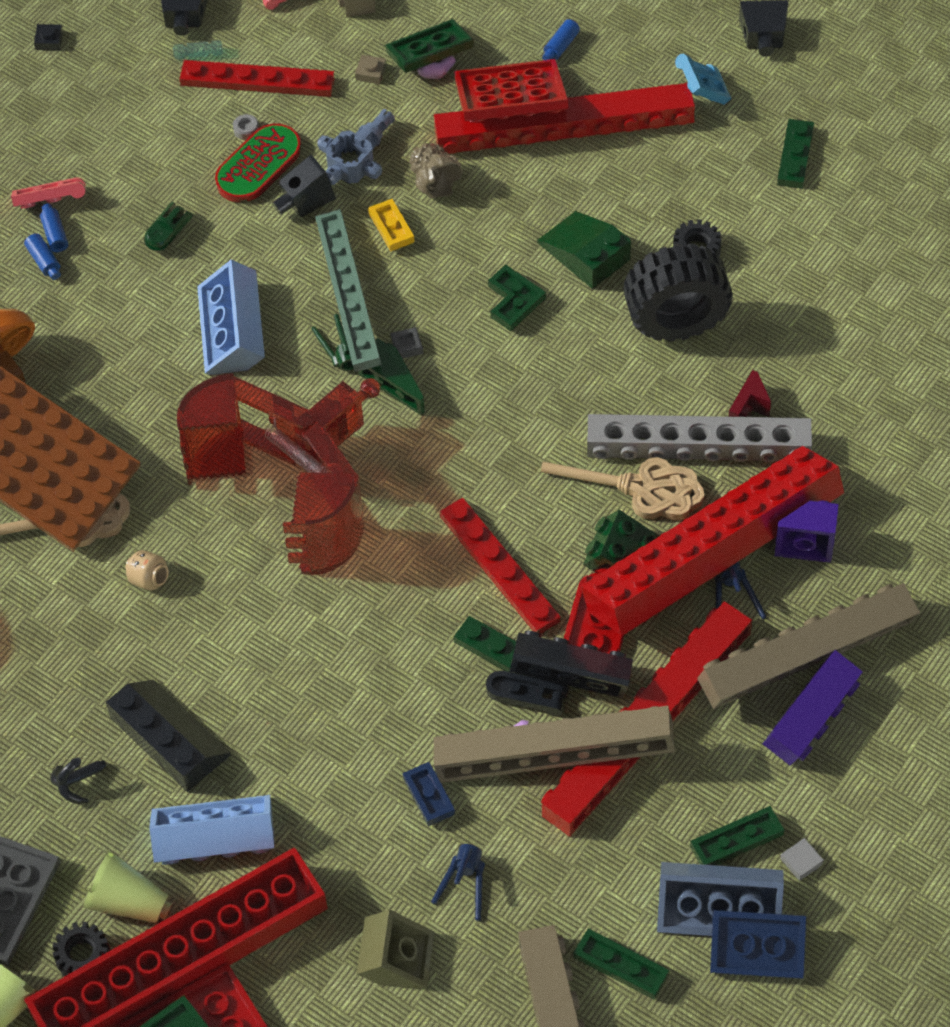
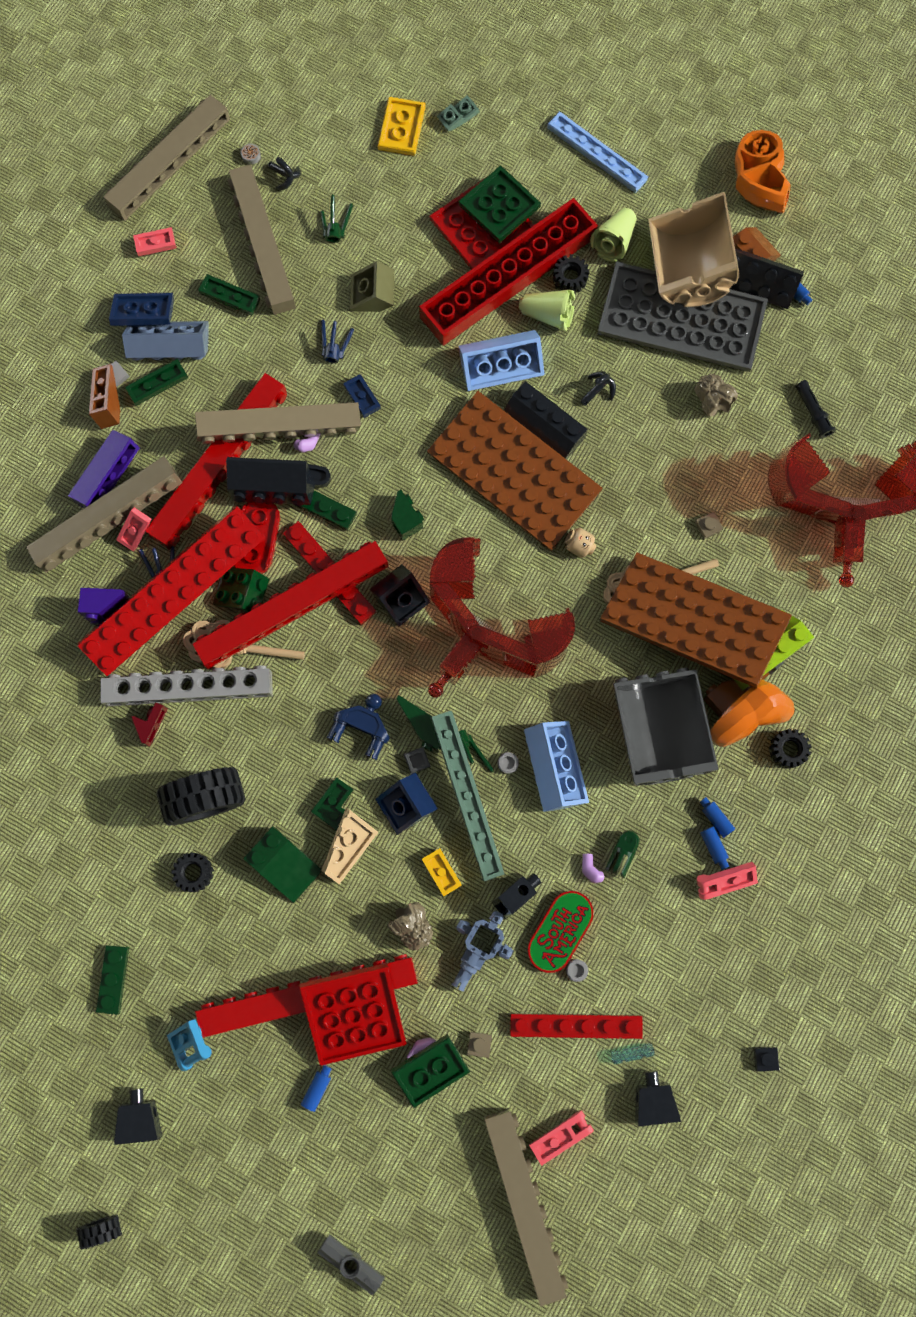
camera: 170 degrees right, 20 degrees up
none -> dark orange slope [89,364,120,429]
none -> coral plate [116,507,152,551]
none -> red brick [192,541,389,669]
none -> tan wing [321,807,378,884]
none -> dark blue connector [326,694,390,761]
none -> black slope [370,564,430,627]
none -> dark blue slope [375,773,438,835]
none -> dark green slope [391,490,424,541]
none -> dark orange plate [427,391,603,551]
none -> light grey tile [497,752,519,774]
none -> lavender arm [582,854,604,883]
none -> dark grey cylinder [613,668,719,786]

